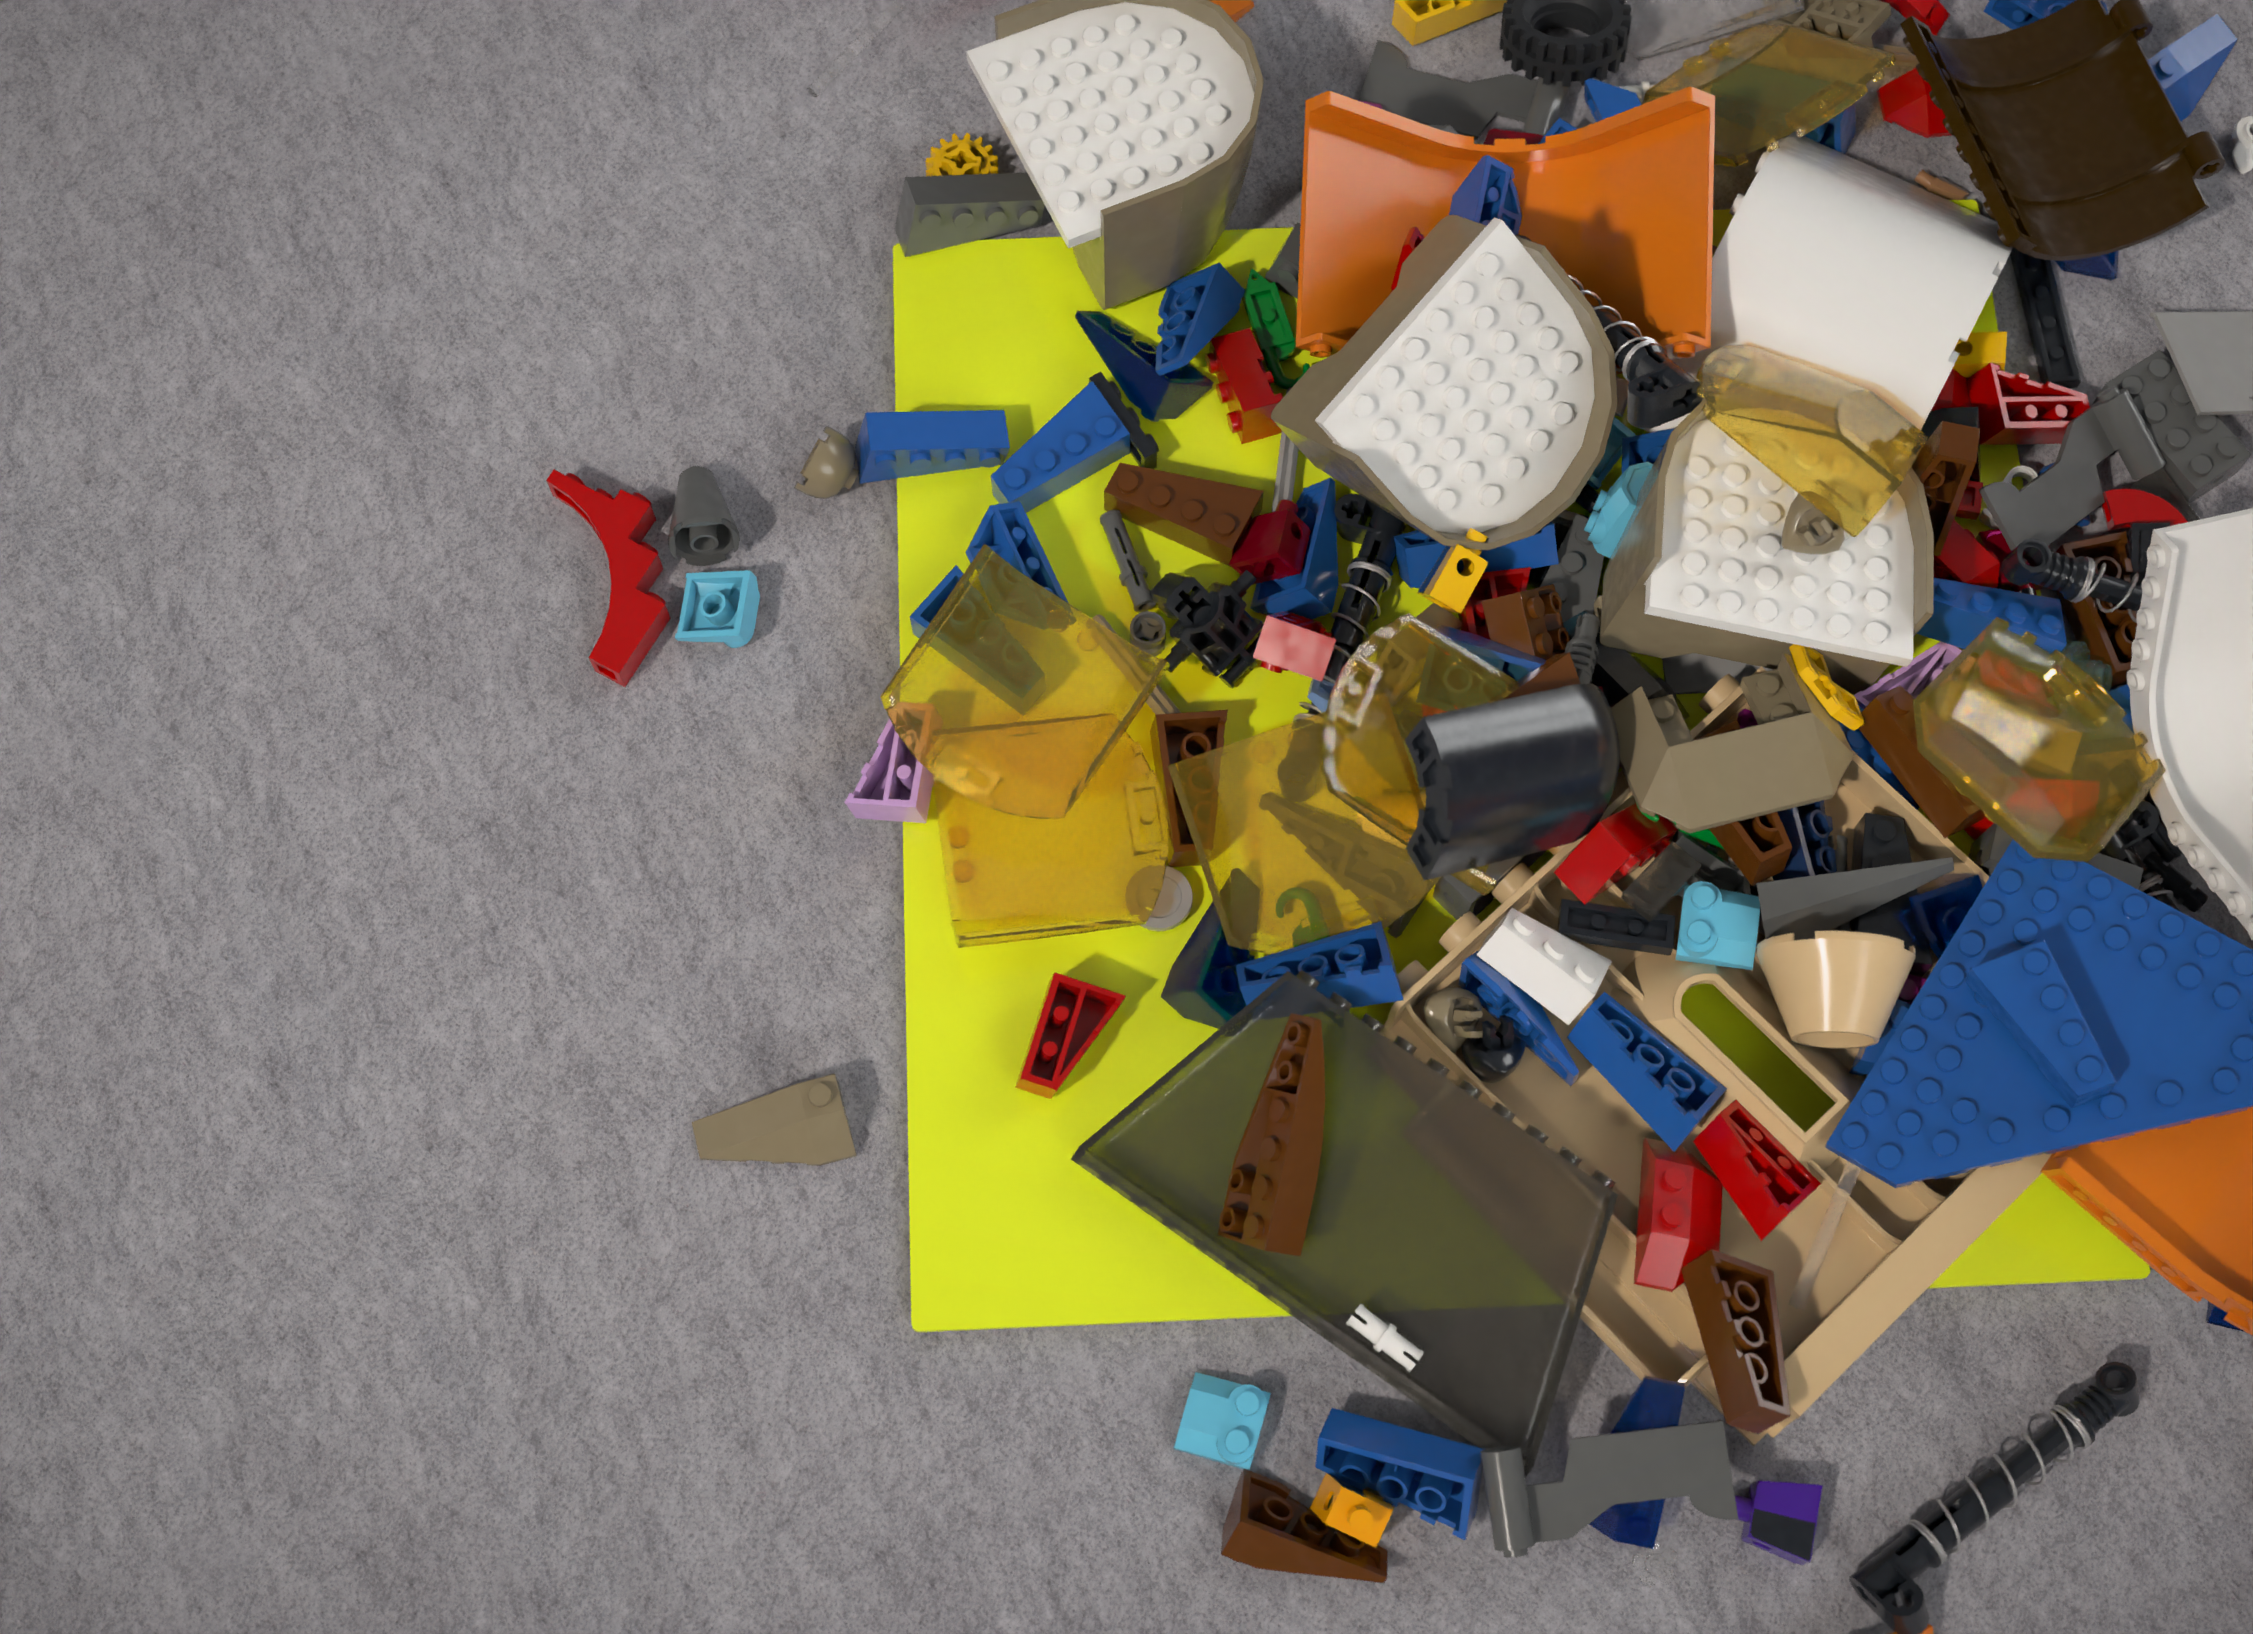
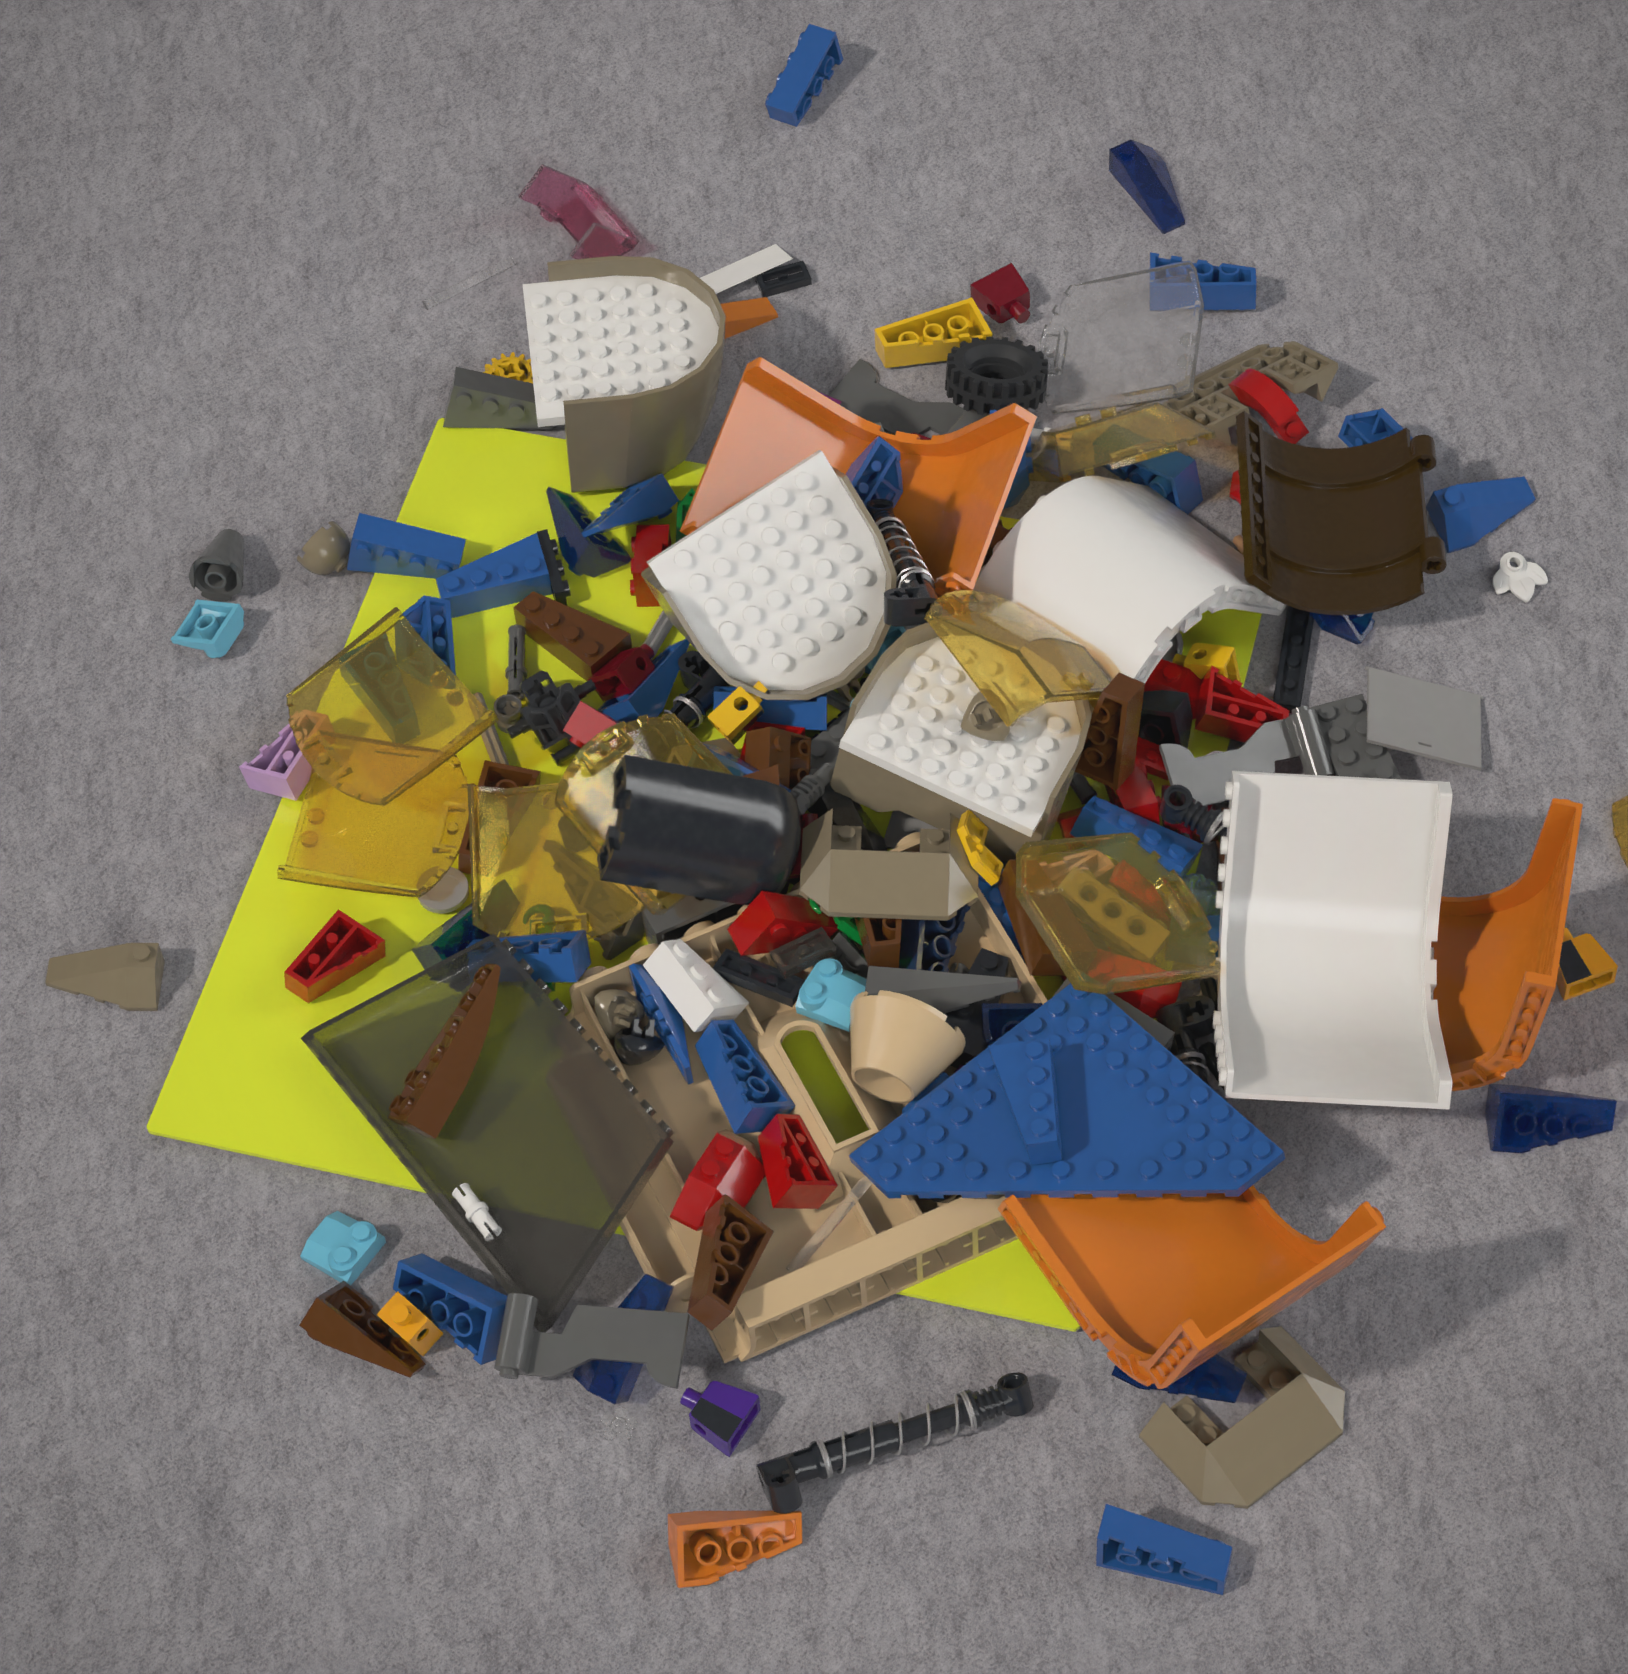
camera: 20 degrees right, 15 degrees down
red arch [546,469,671,687] -> none

